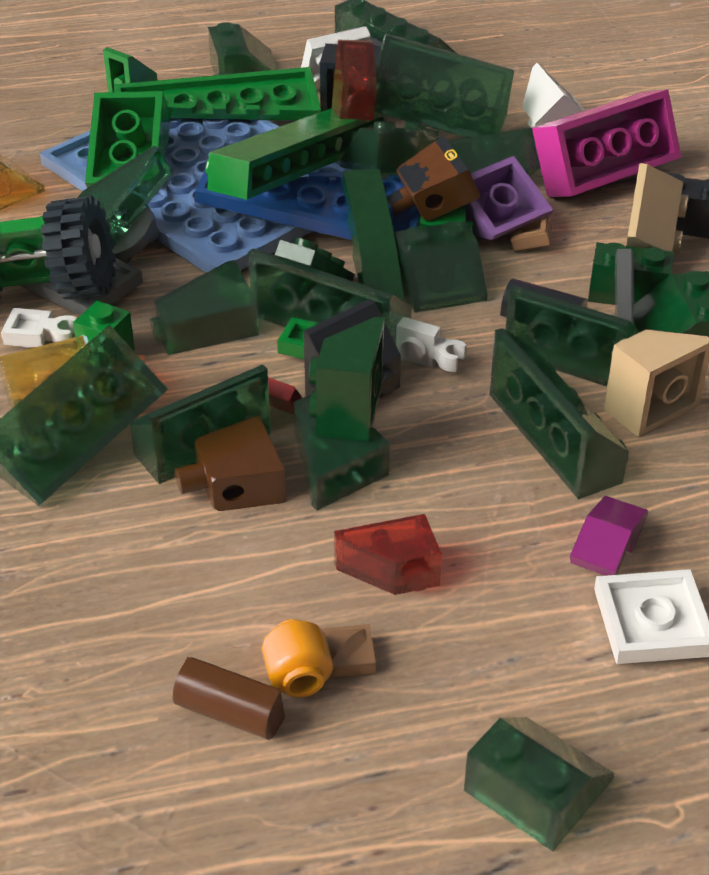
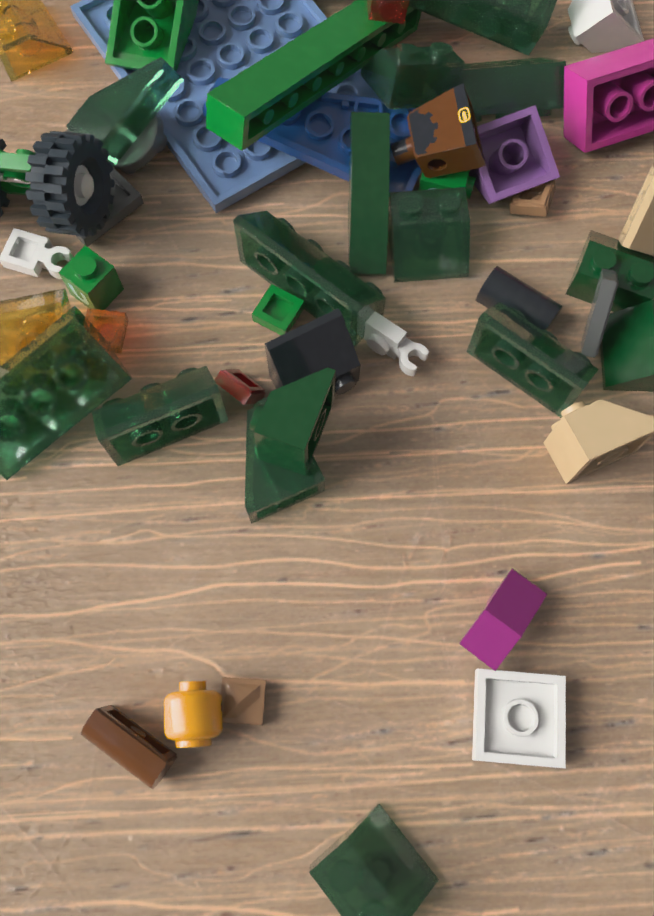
camera: 10 degrees right, 30 degrees up
clear green slope [150,260,259,355] -> none
reddish brown torso [175,416,286,511] -> none
dark green plate [275,238,355,288] -> none
clear red slope [334,514,442,595] -> none
clear green slope [489,328,629,500] -> none

